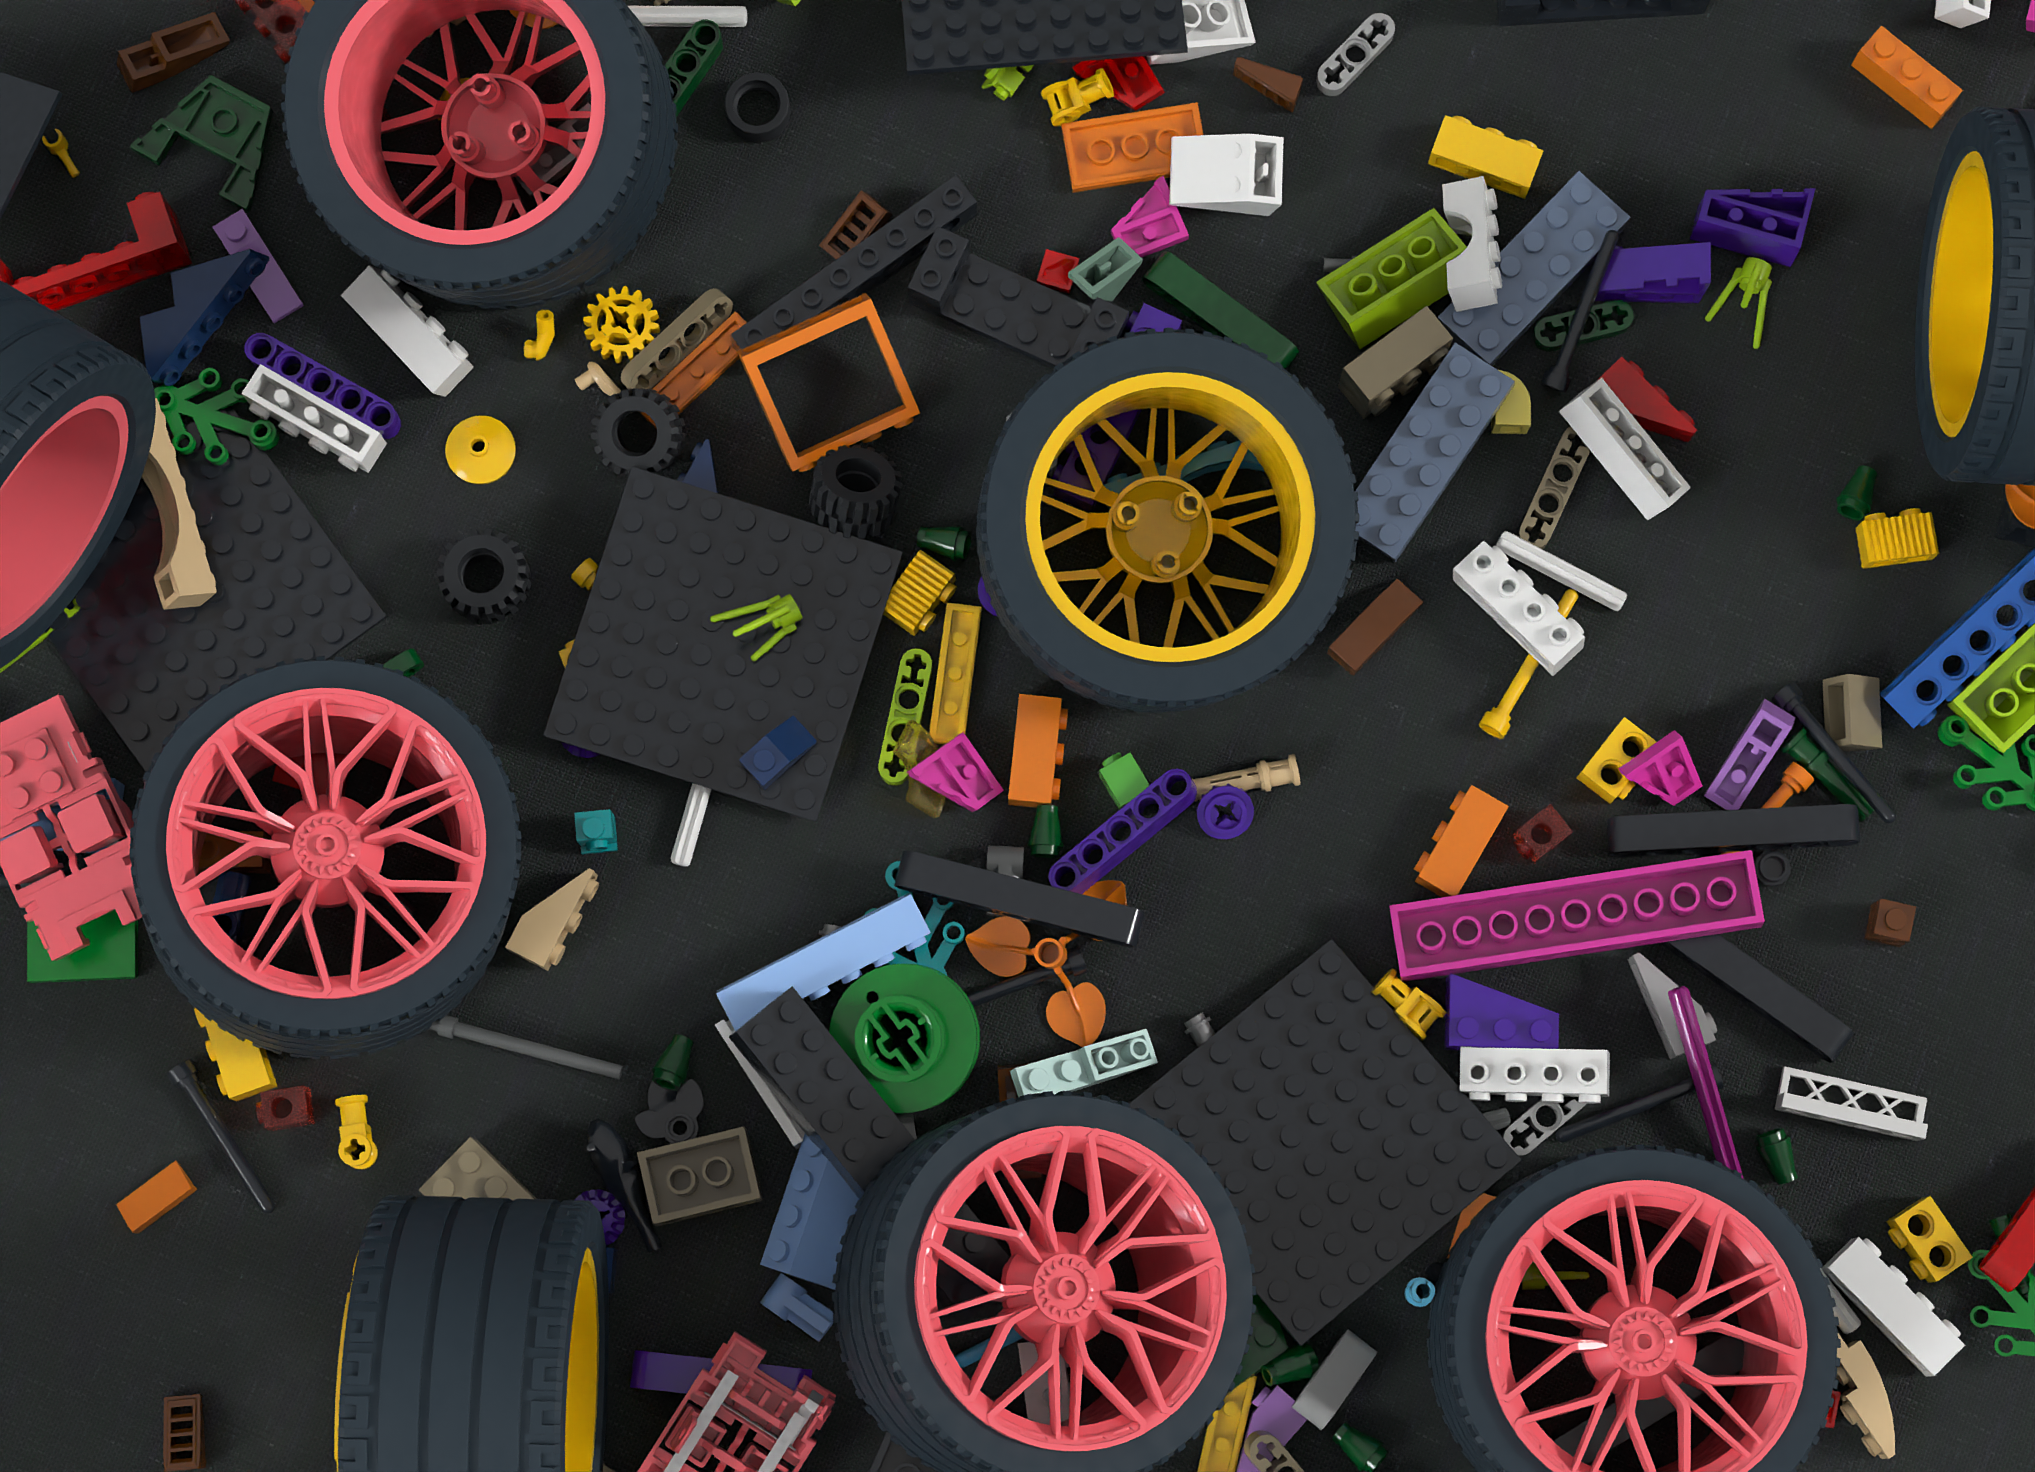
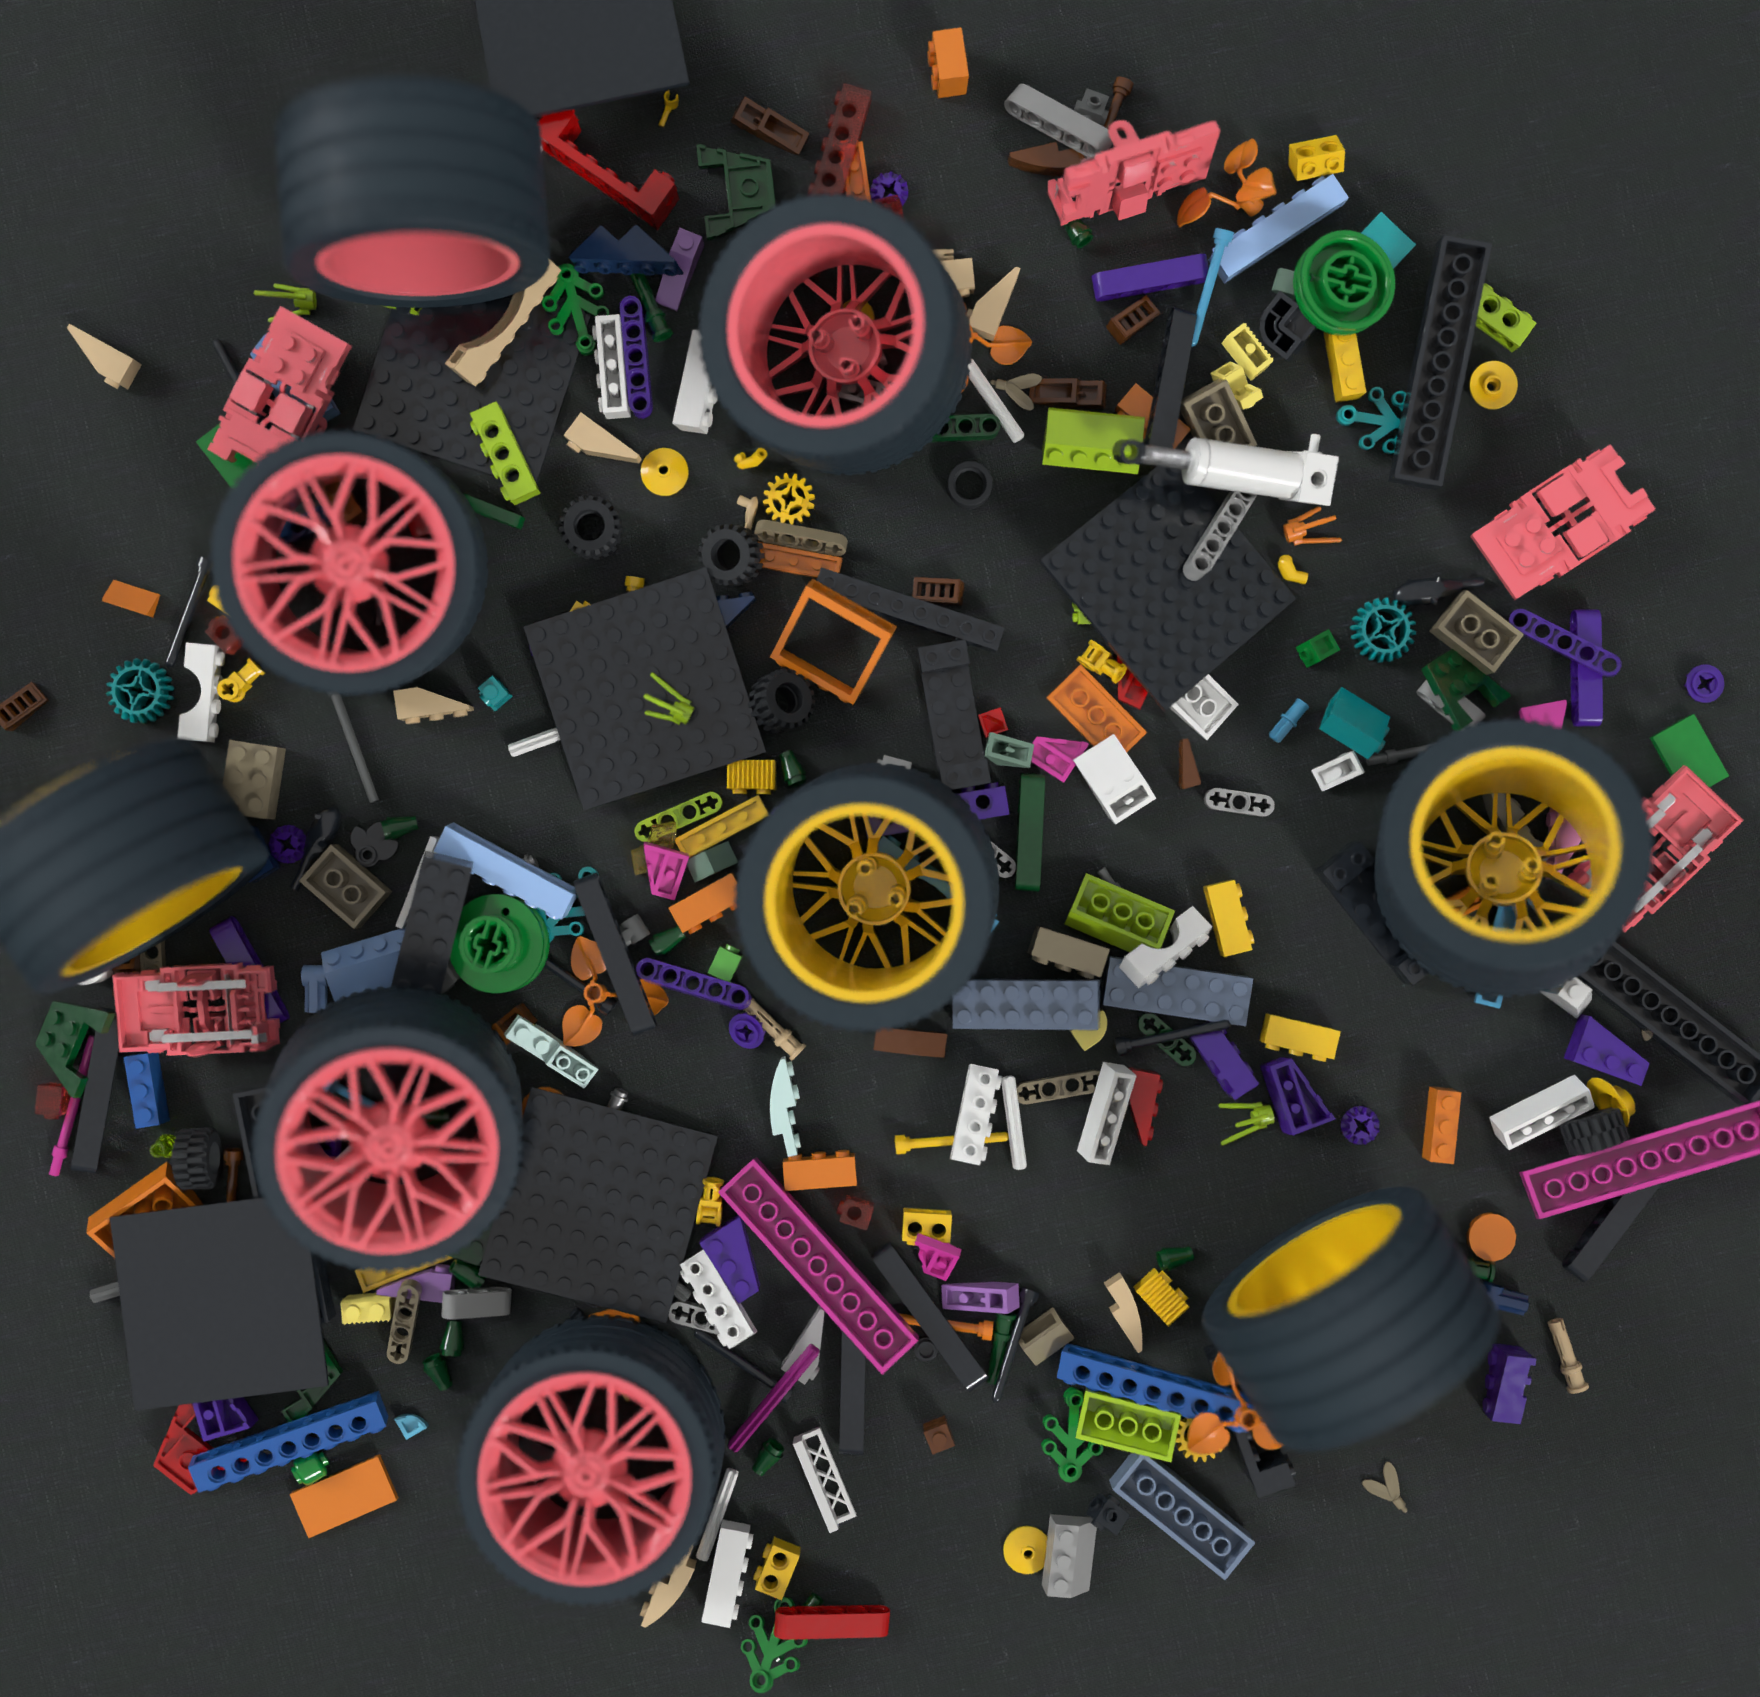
camera: 50 degrees right, 10 degrees up
dark blue slope [739,715,818,790] -> none
medium azure pin [1404,1277,1435,1307] -> none
none -> teal gear [106,658,174,724]
none -> white arch [178,643,225,743]
none -> lime brick [470,401,541,505]
none -> tan slope [564,412,642,463]
none -> dark green pin [630,273,673,342]
none -> sand green slope [687,841,738,883]
none -> light aqua slope [770,1056,801,1157]
none -> tan slope [1104,1272,1142,1353]
none -> yellow brick [1259,1013,1341,1062]
none -> dark purple gear [1341,1106,1380,1145]

